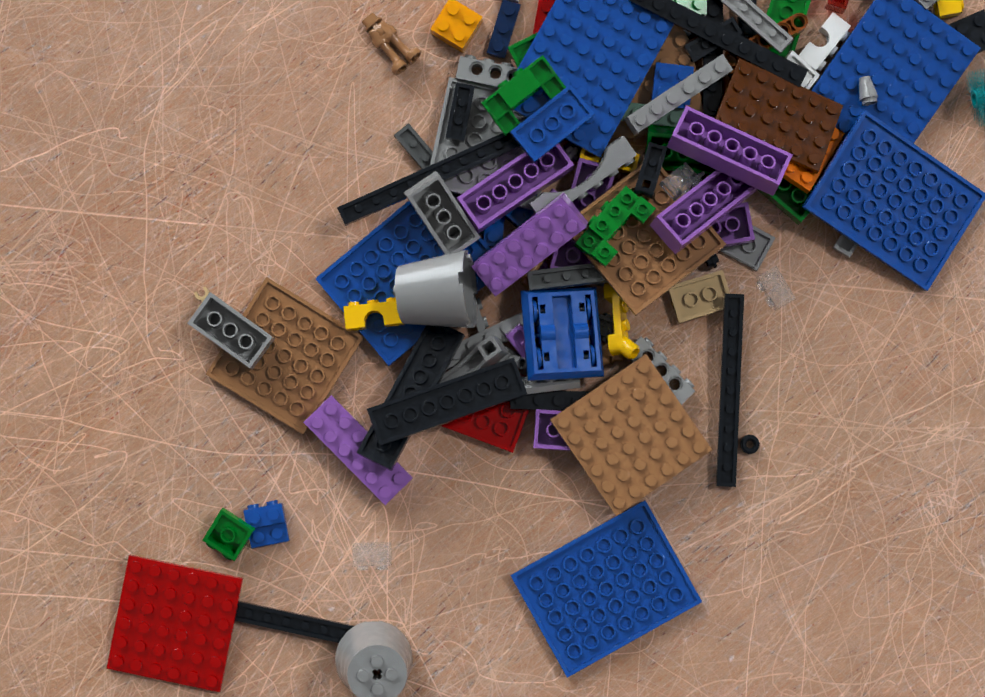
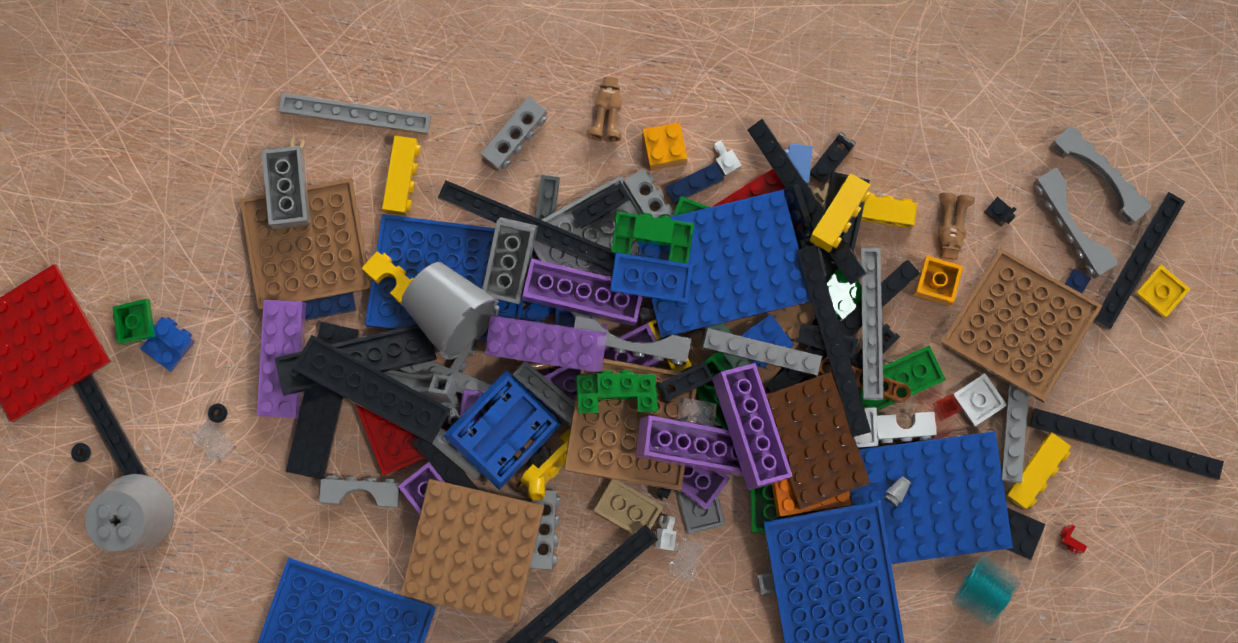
camera: 45 degrees right, 5 degrees down
none -> black plate [71,443,91,463]
none -> black plate [208,404,228,423]
none -> light grey plate [279,93,431,135]
none -> black plate [286,322,359,479]
none -> dark blue plate [304,292,357,321]
none -> light grey arch [319,476,401,508]
none -> yellow brick [382,136,421,216]
none -> light grey brick [481,97,547,172]
none -> white plate [655,515,676,551]

